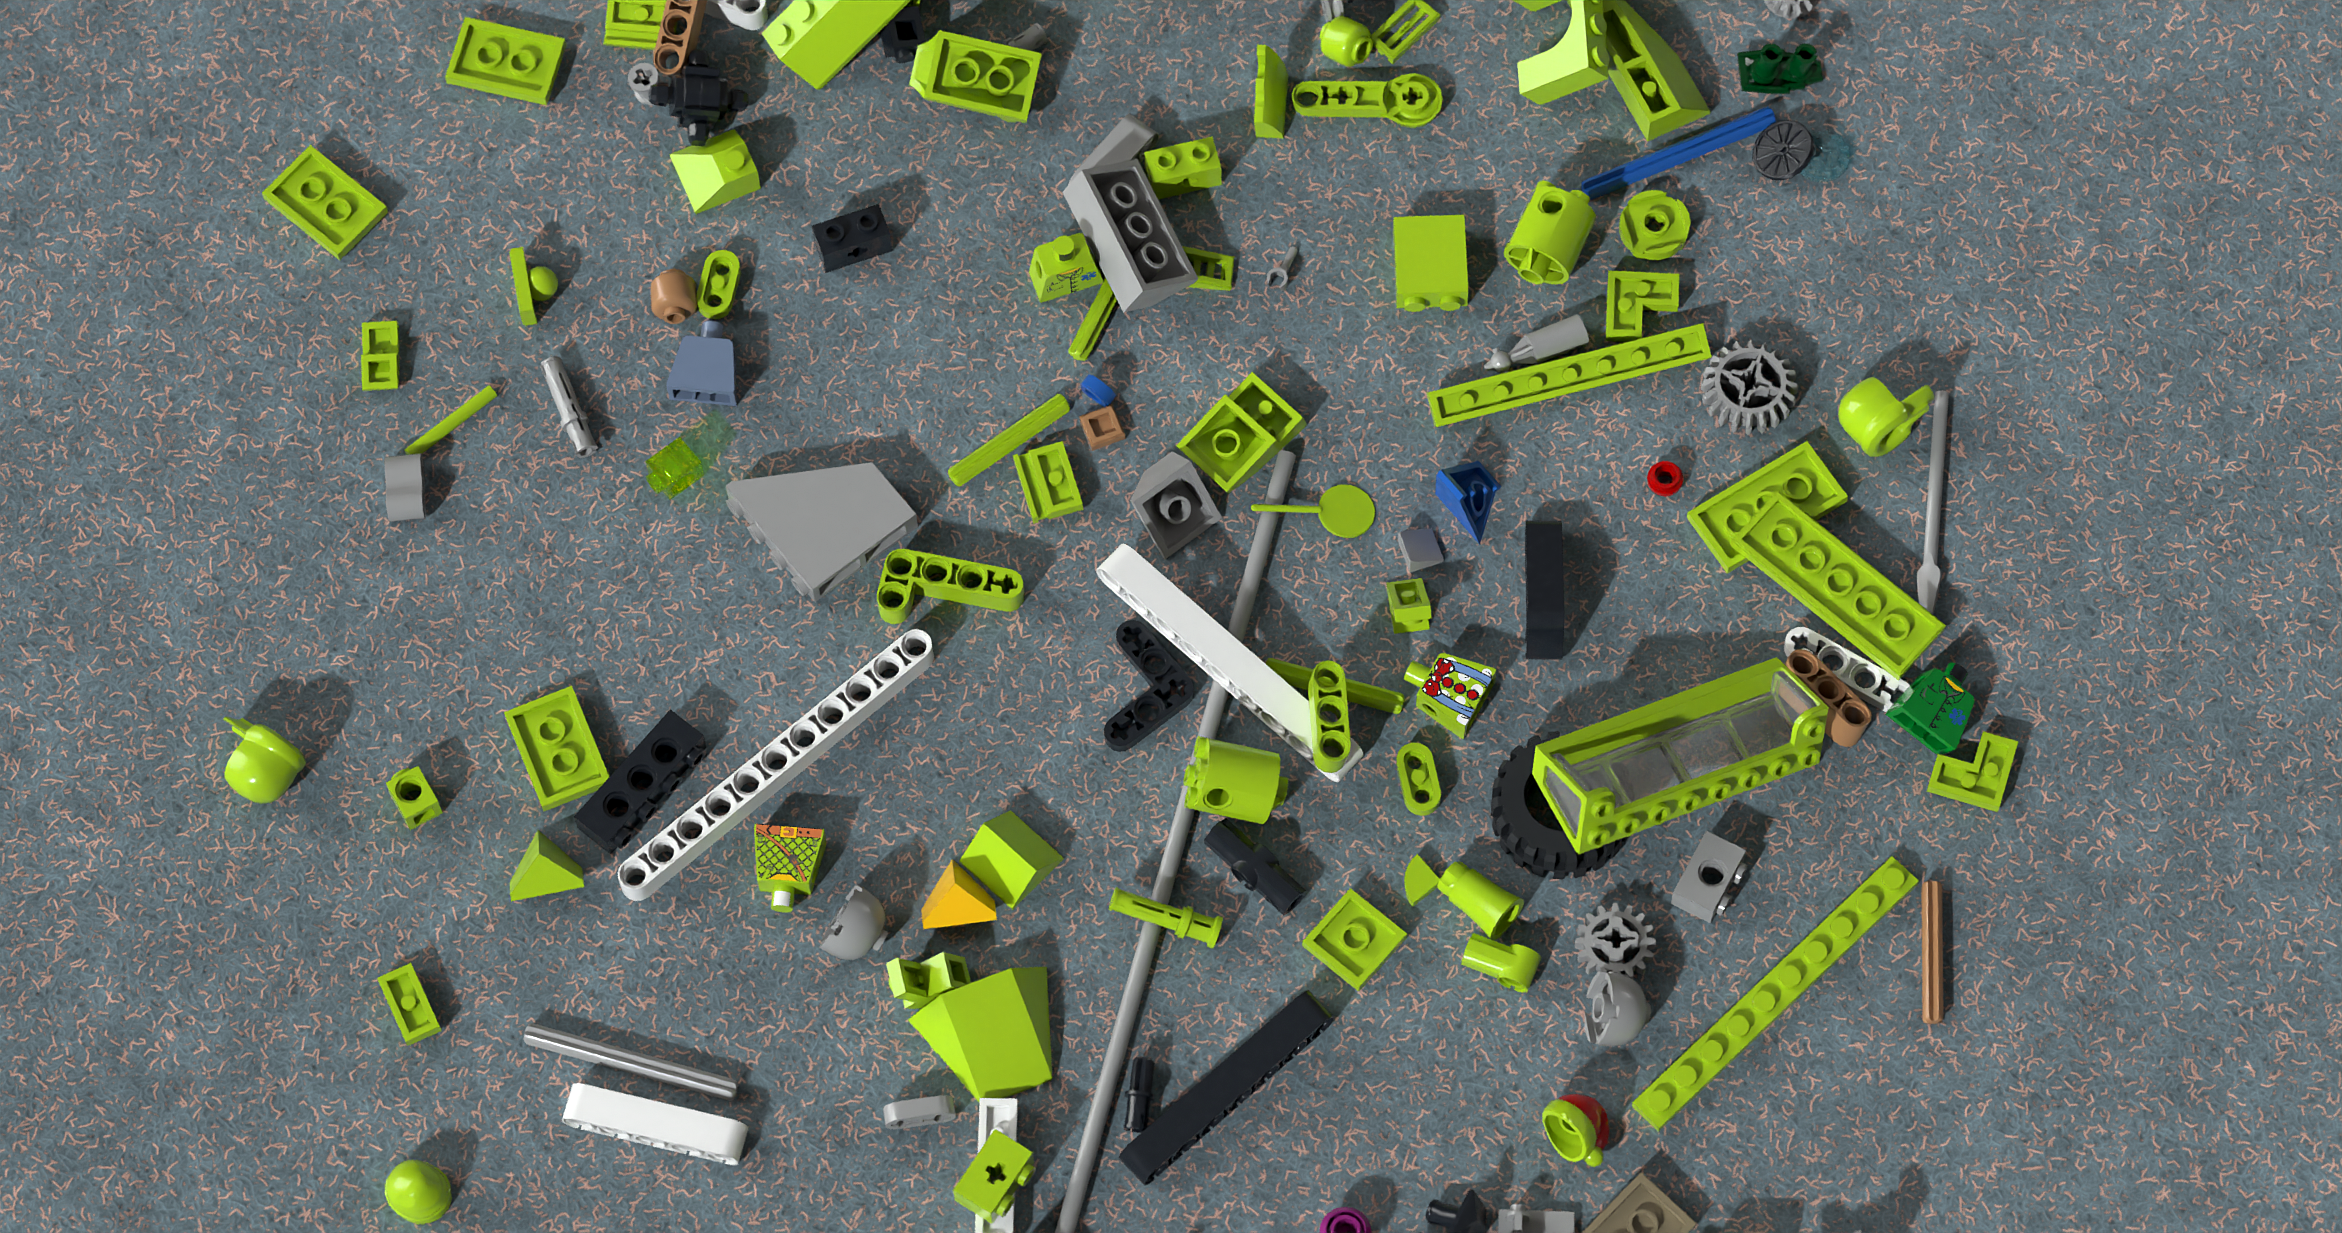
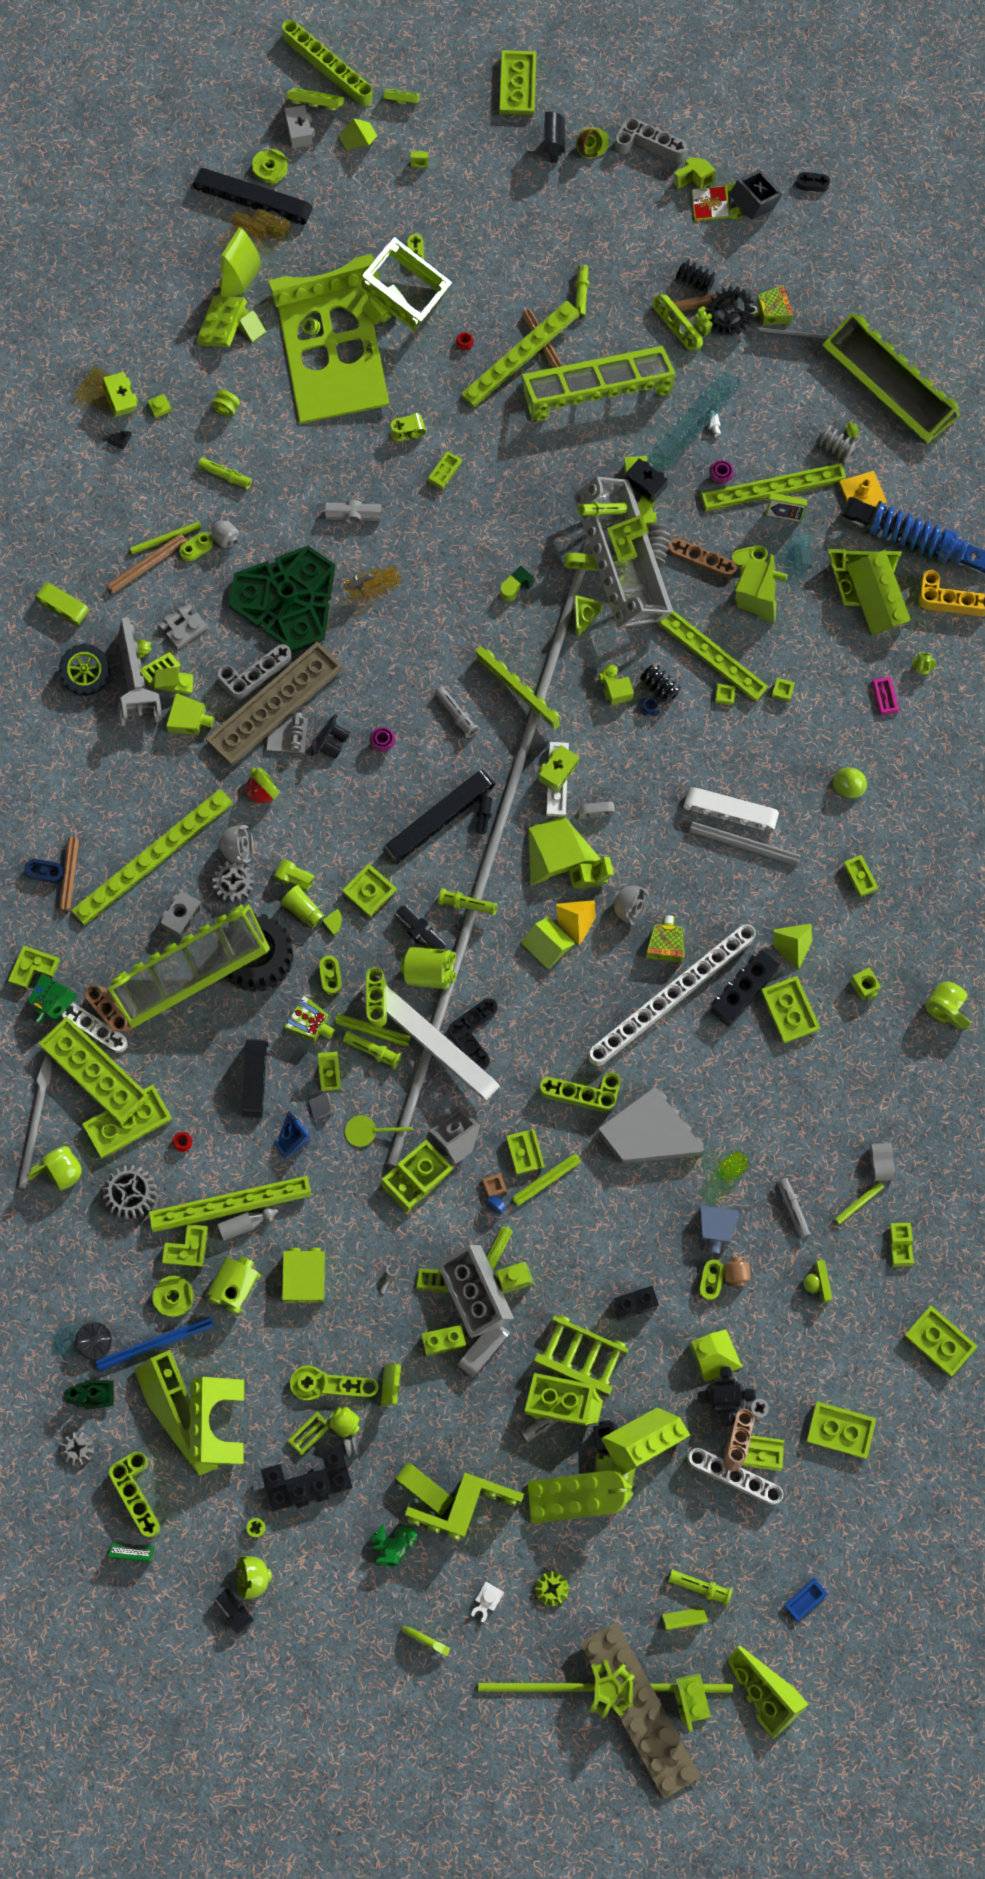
camera: 175 degrees right, 5 degrees up
none -> dark blue plate [25,859,64,883]
none -> lime pin [343,1030,402,1070]
none -> lime fence [533,1315,629,1397]

